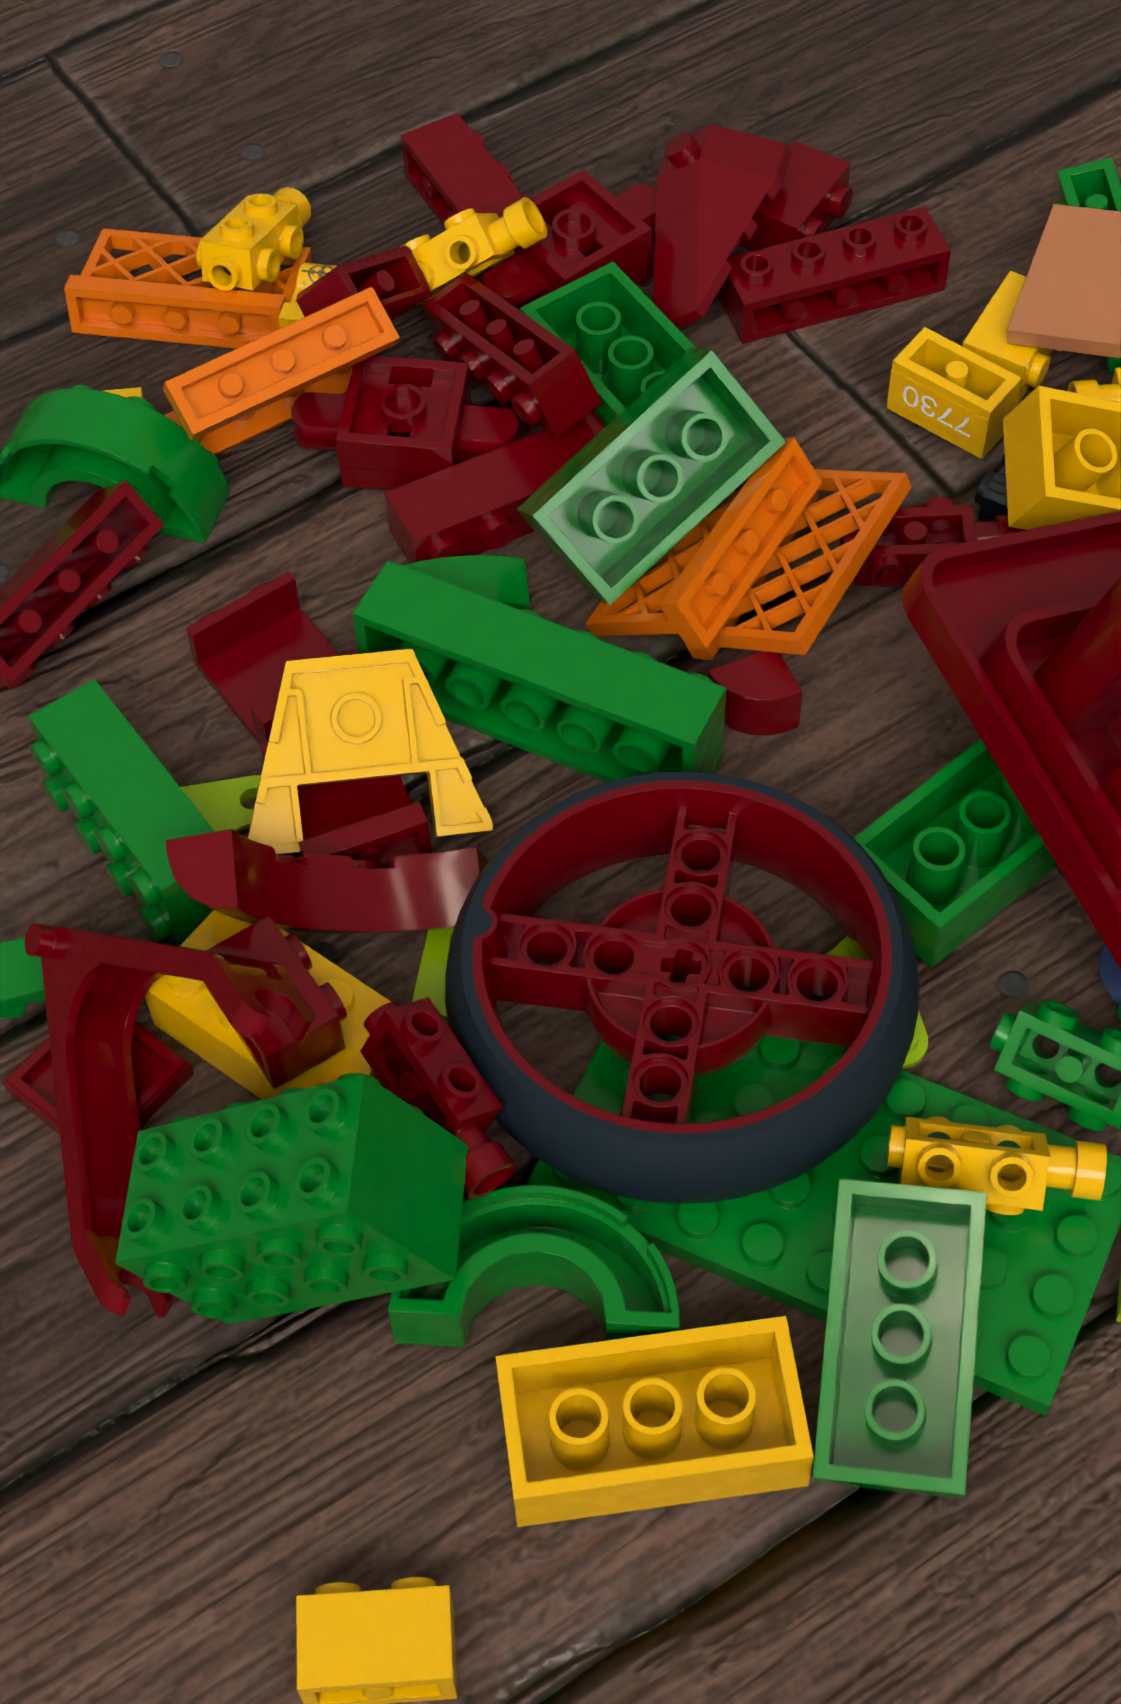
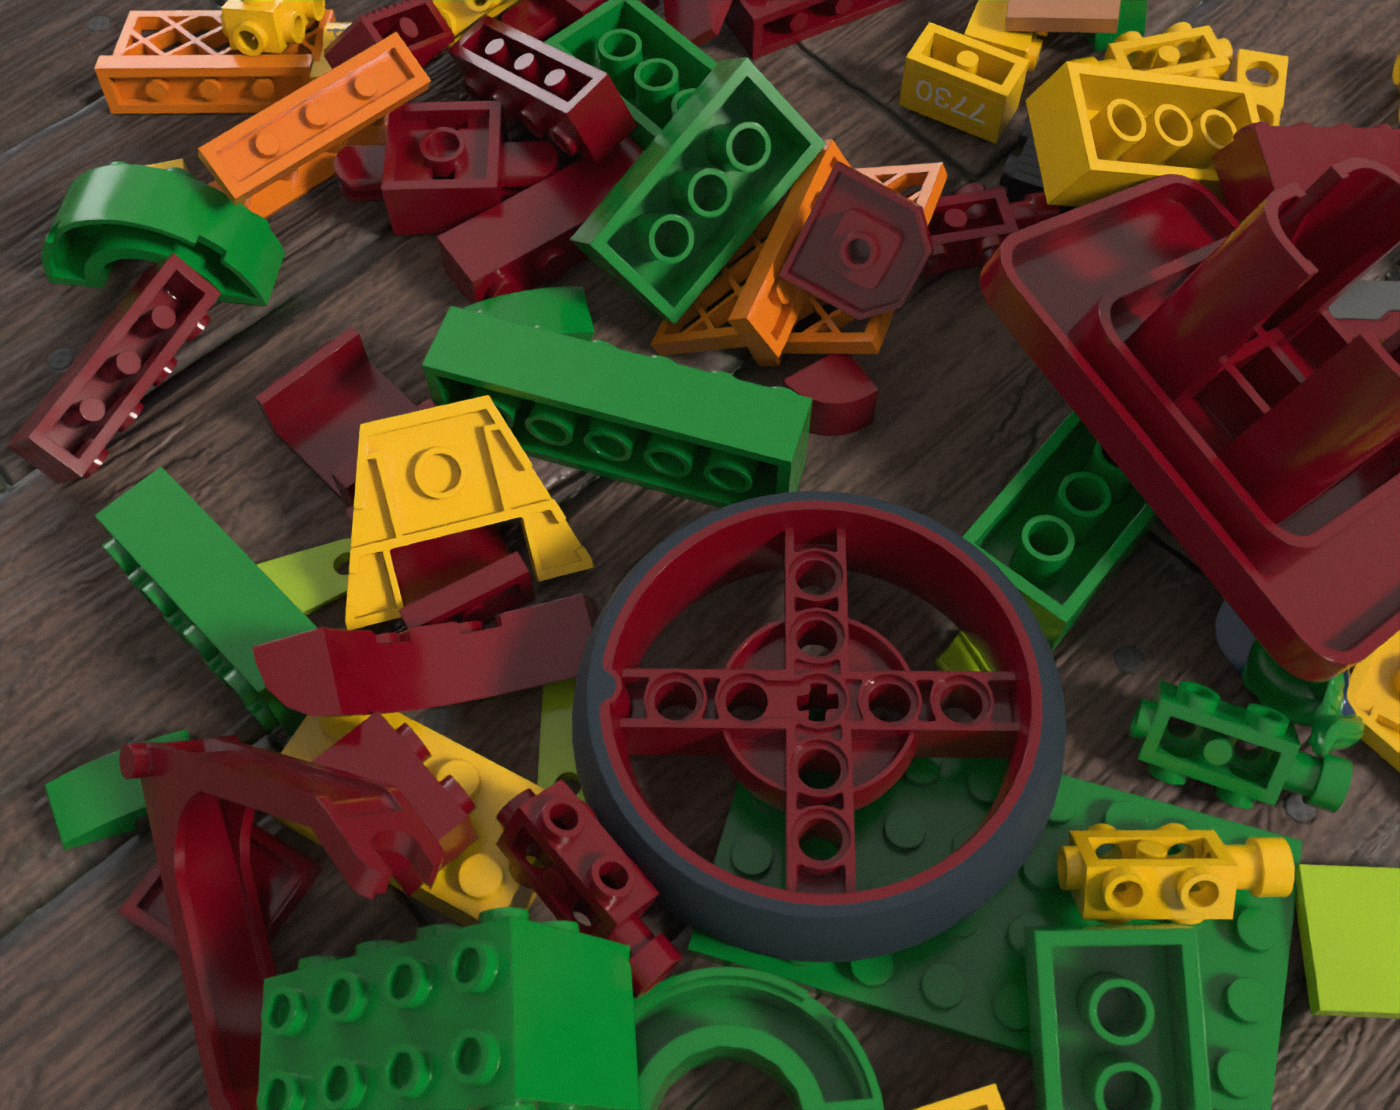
camera: 10 degrees left, 5 degrees up
none -> dark red piece [779,161,934,320]

